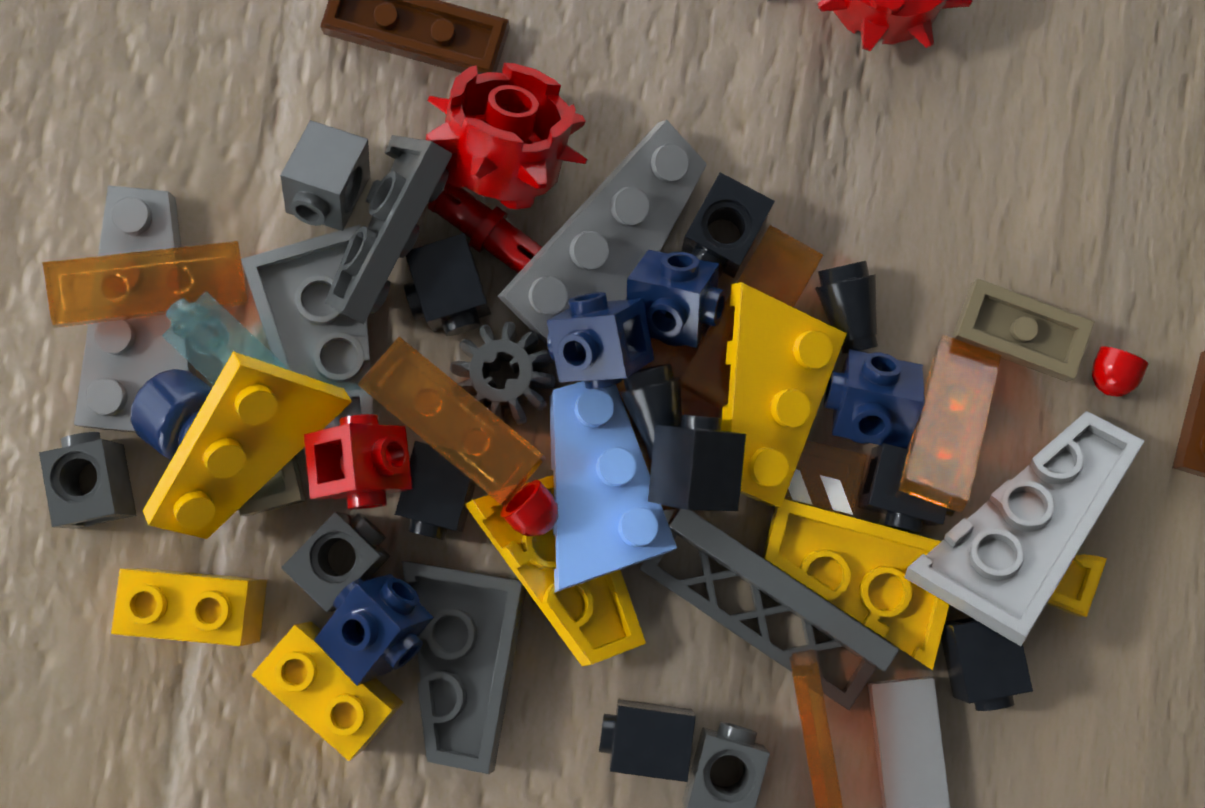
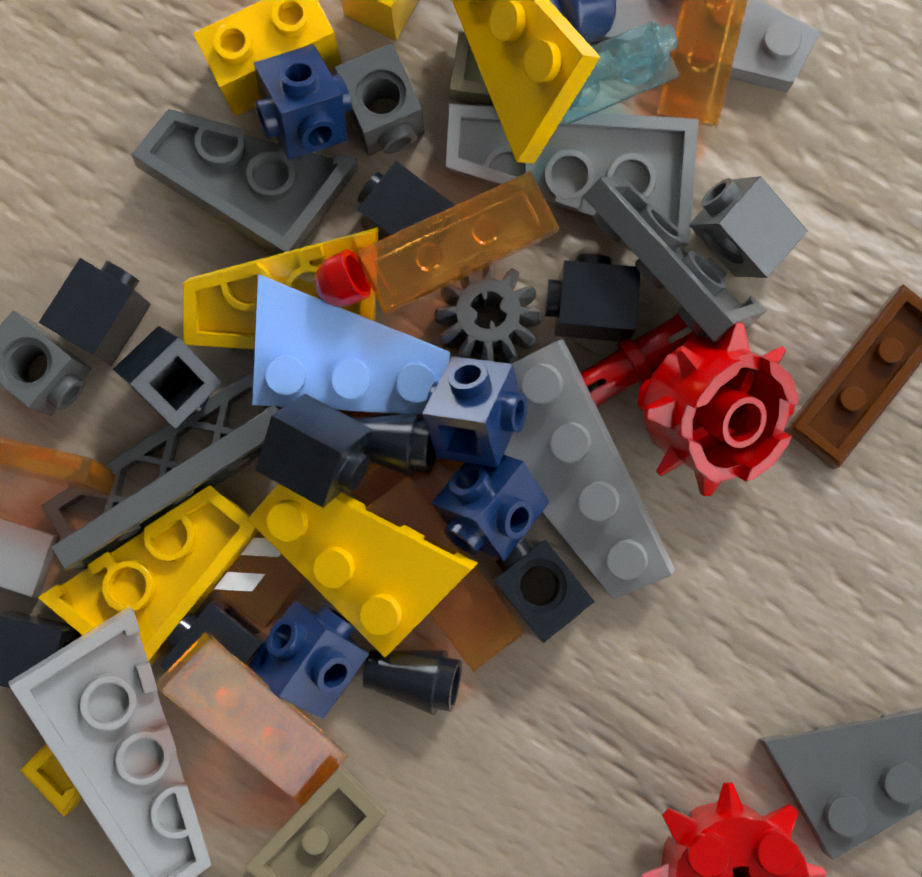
camera: 115 degrees right, 0 degrees up
red brick [304,414,412,510] -> none
none -> black brick [113,325,222,429]

